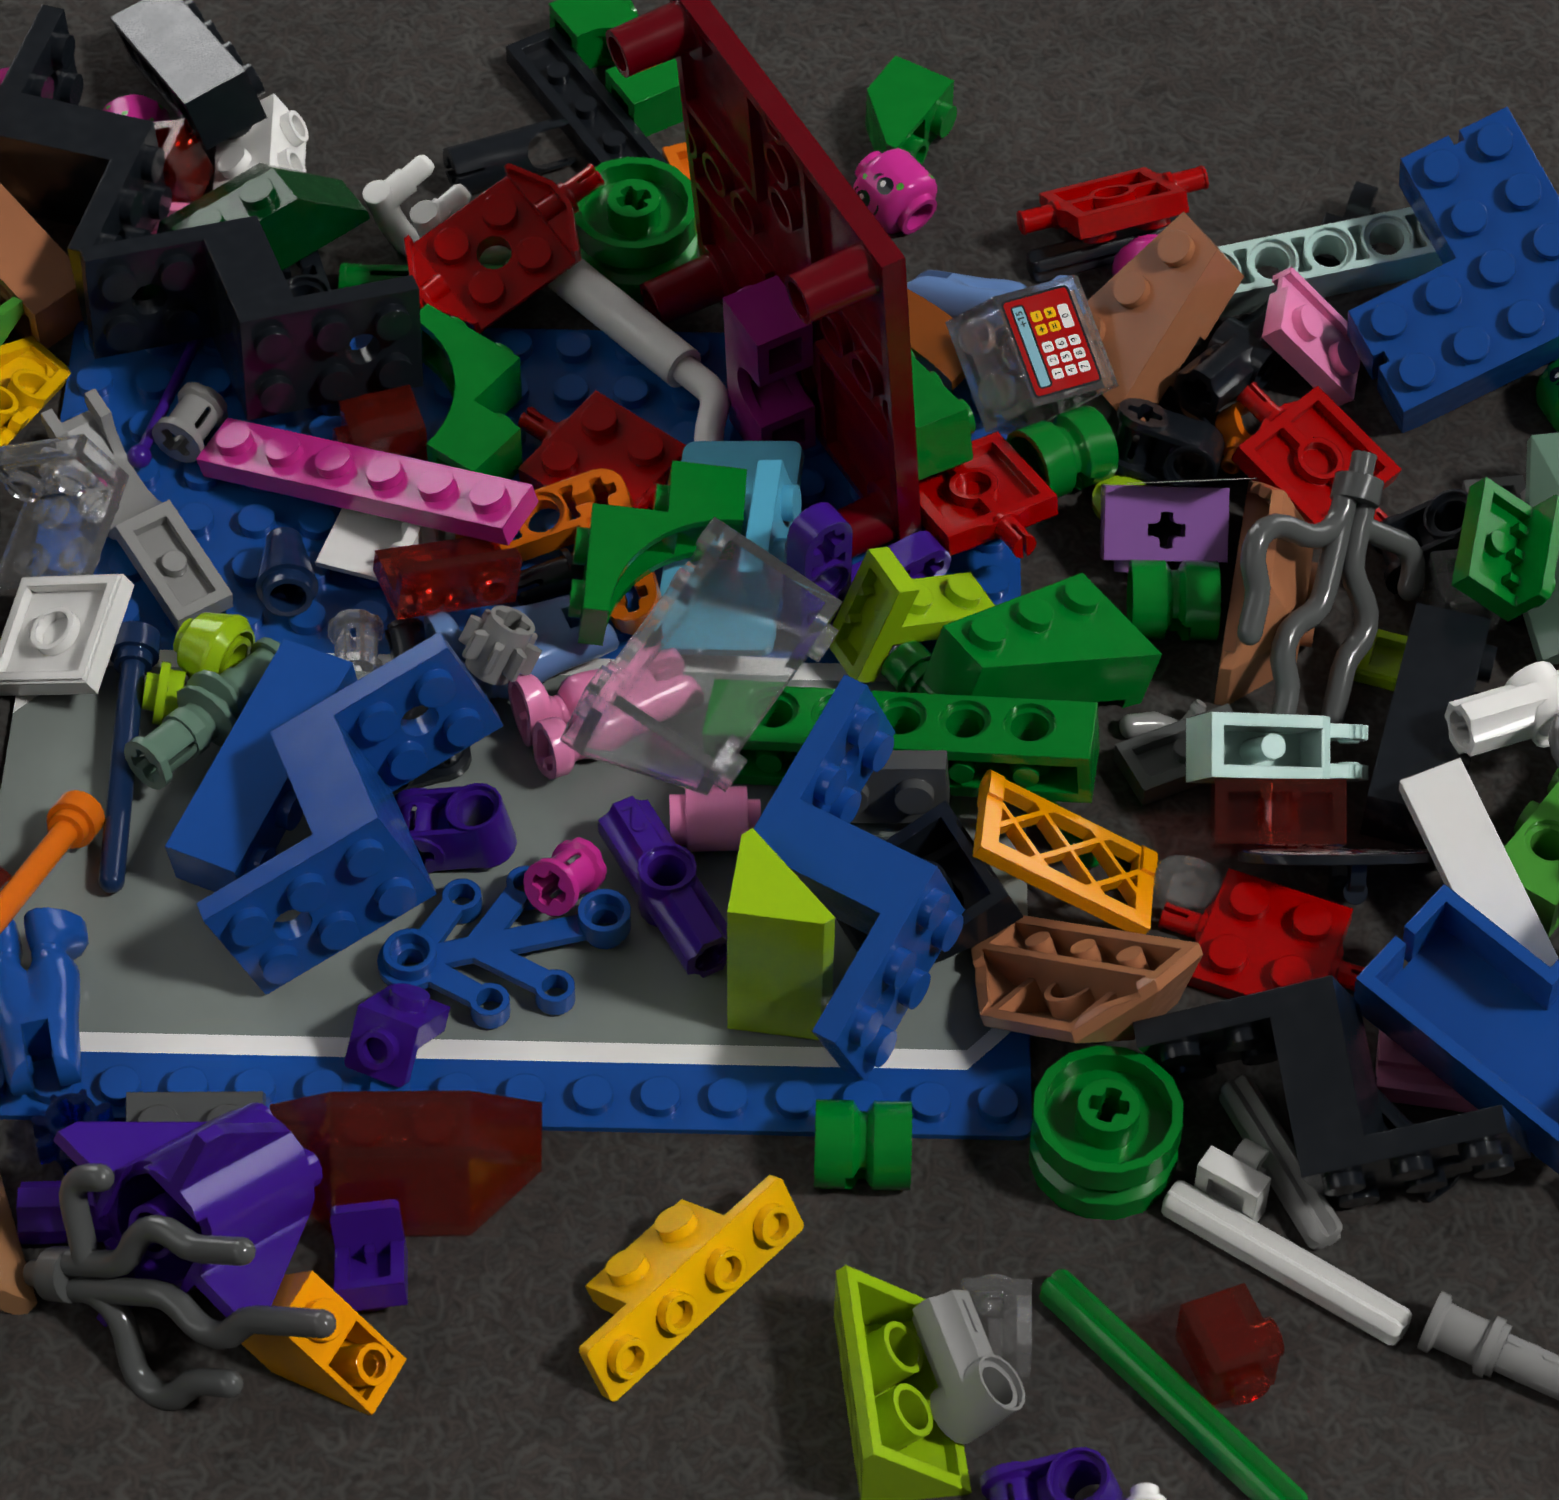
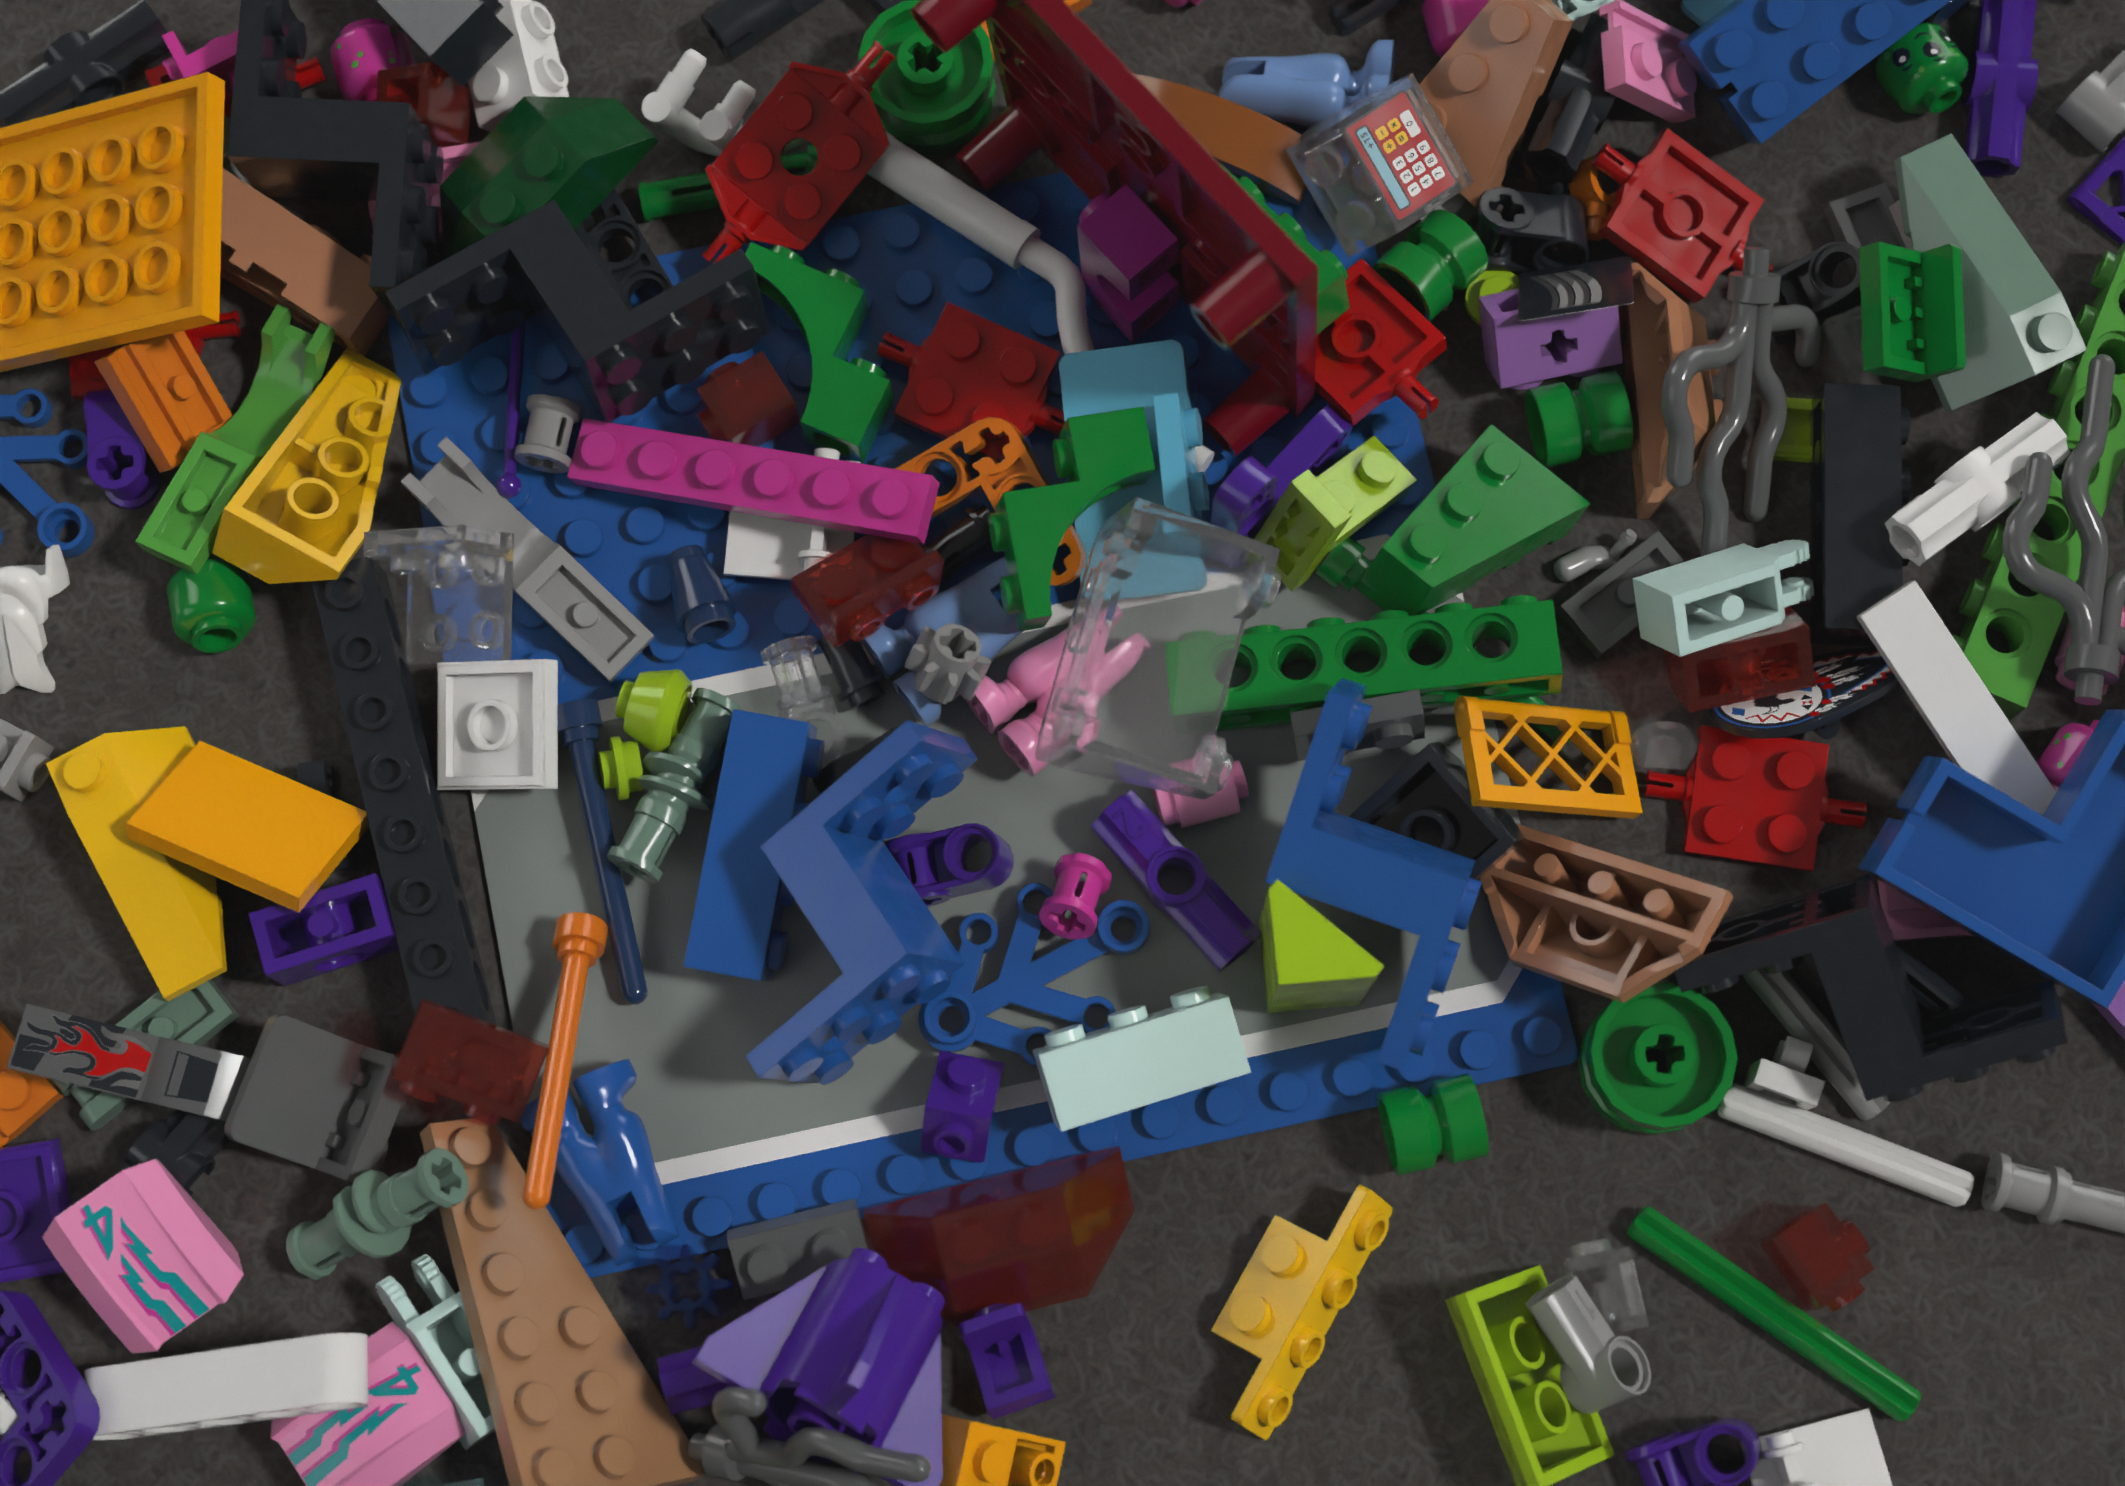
camera: 10 degrees left, 25 degrees up
none -> light aqua brick [1032,985,1251,1132]

